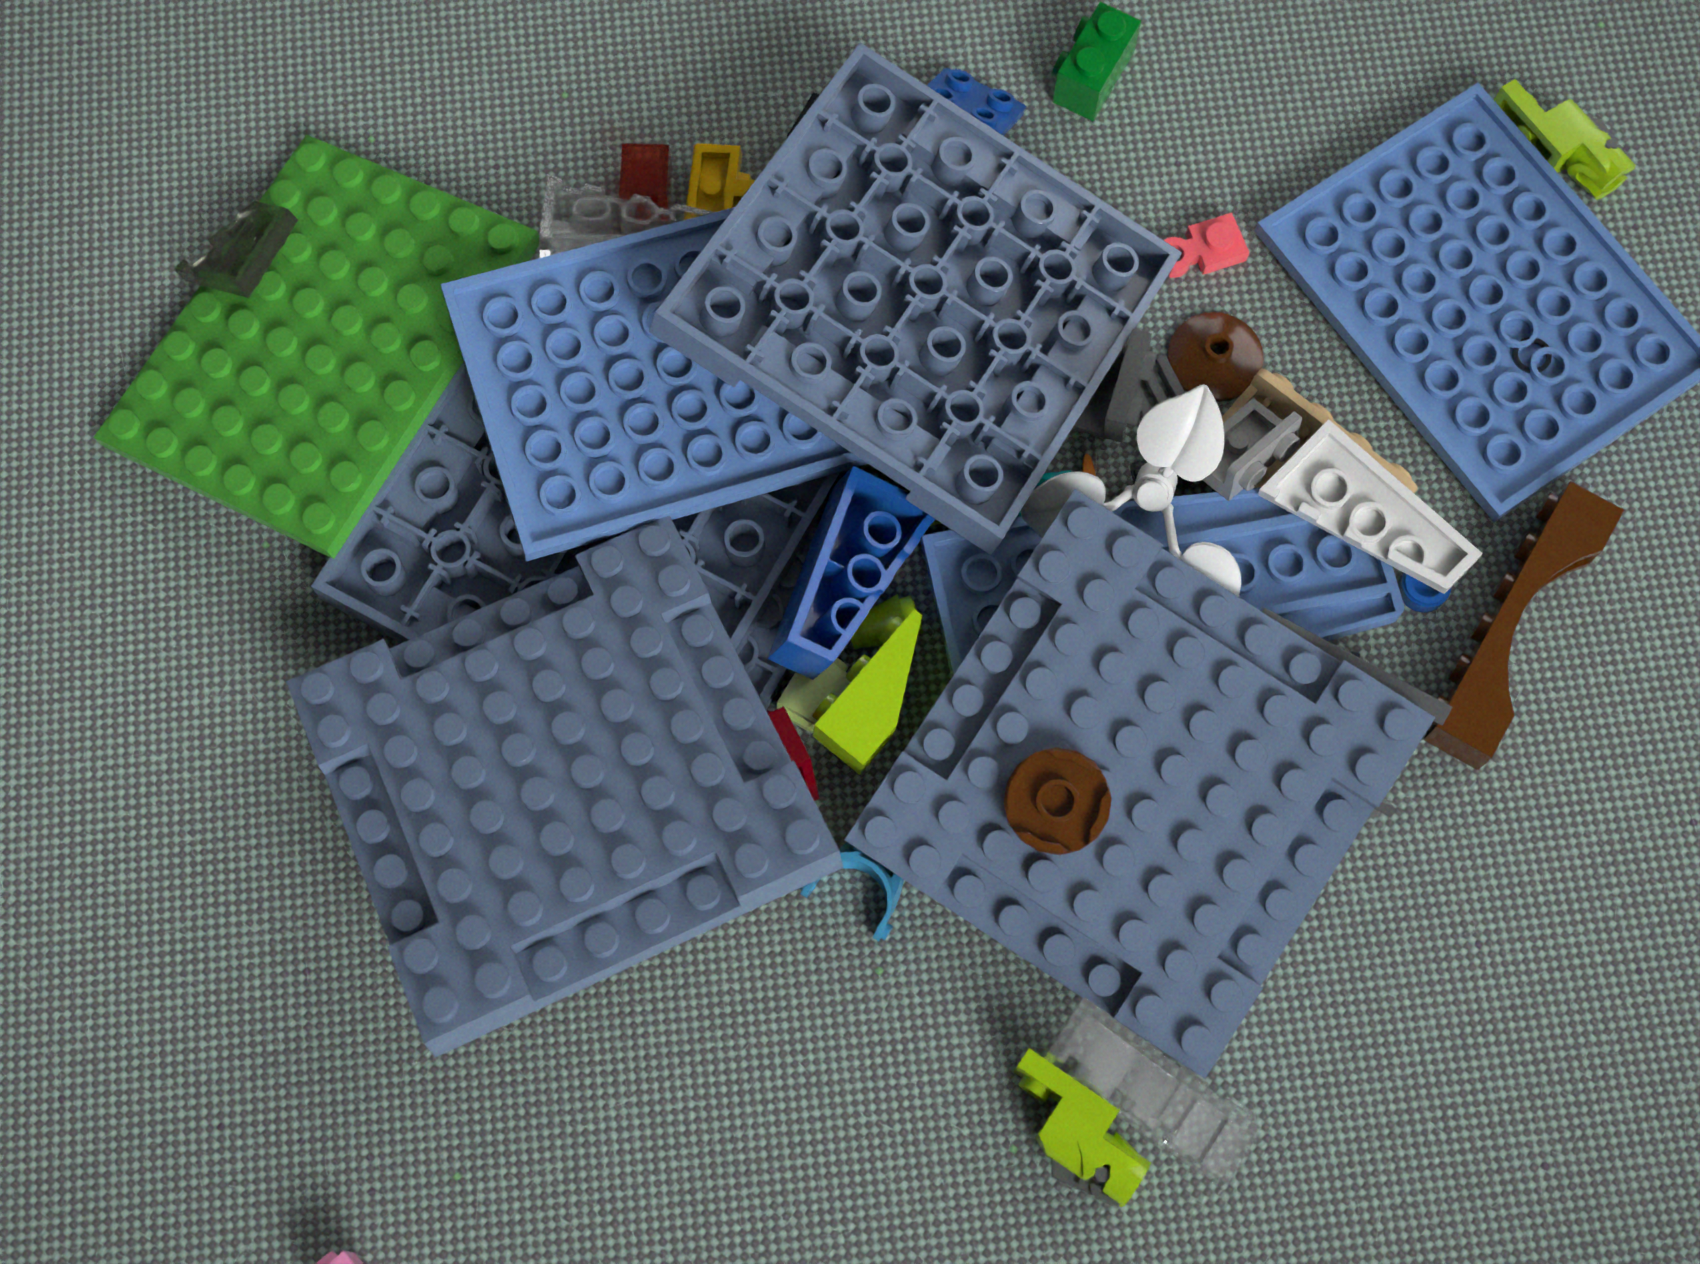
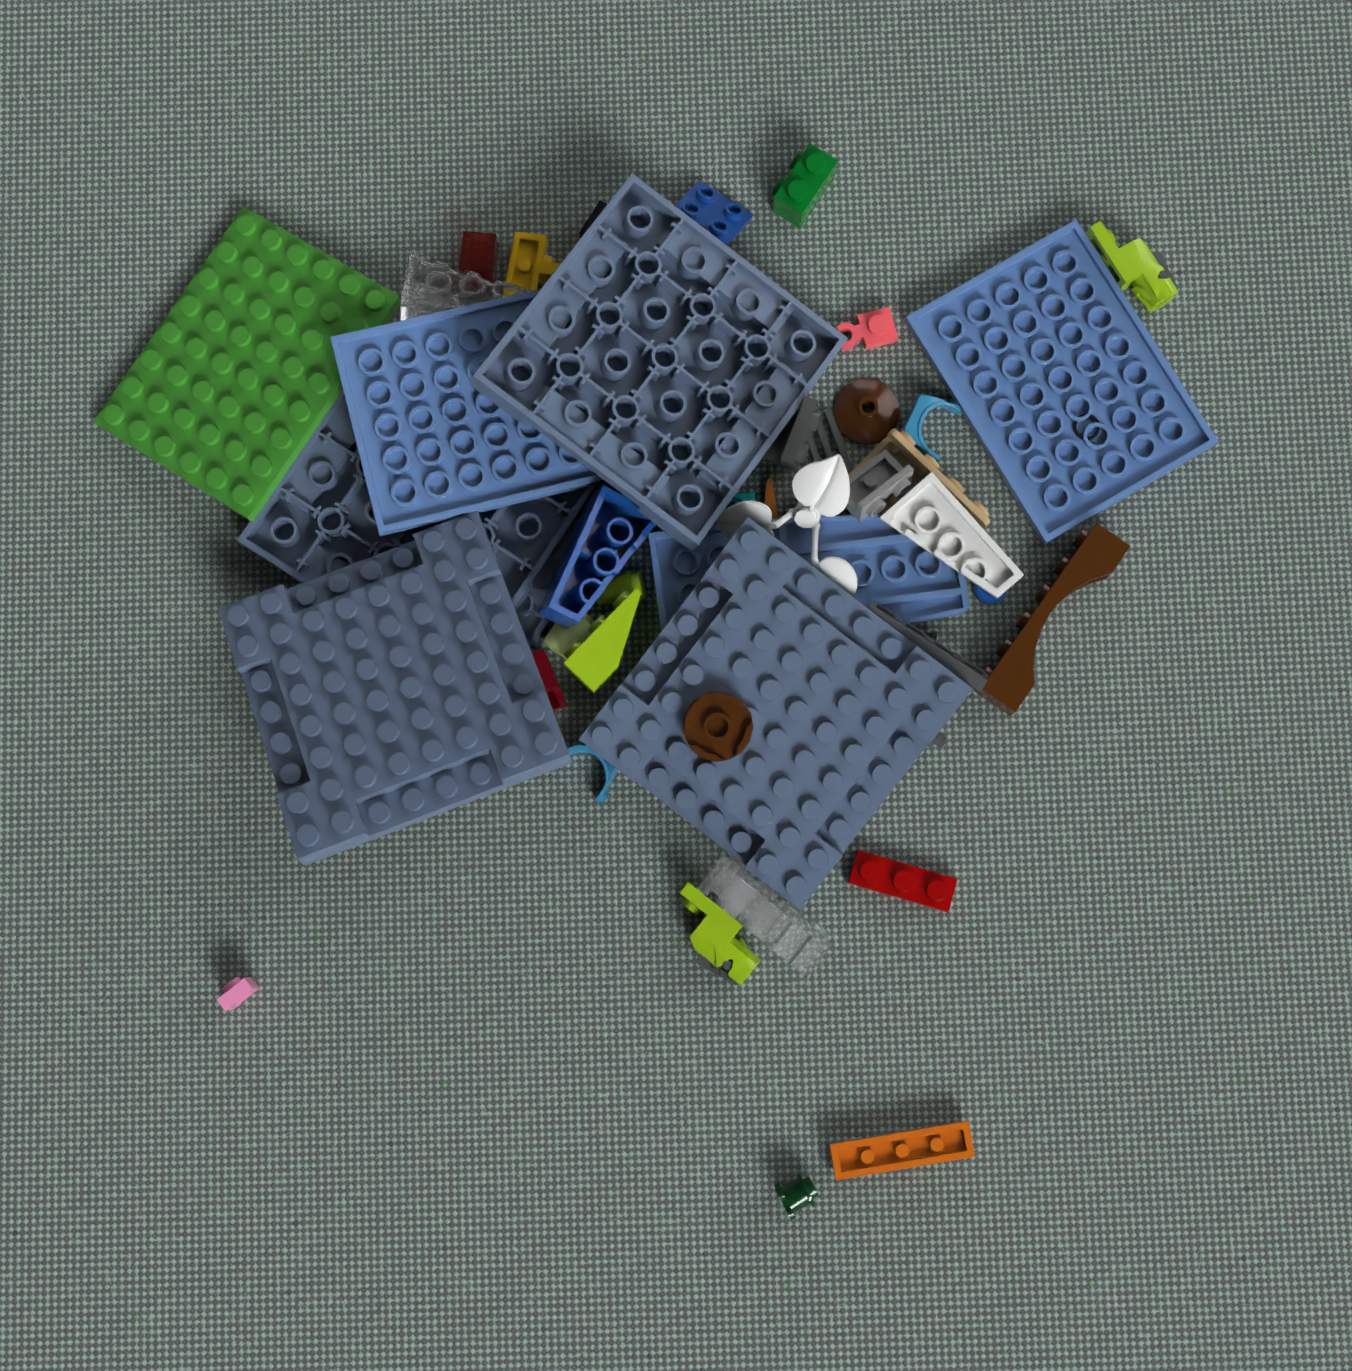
camera: 10 degrees right, 10 degrees up
clear smoke wing [174,201,298,298] -> none
none -> red plate [848,850,958,913]
none -> dark azure helmet [901,394,961,462]

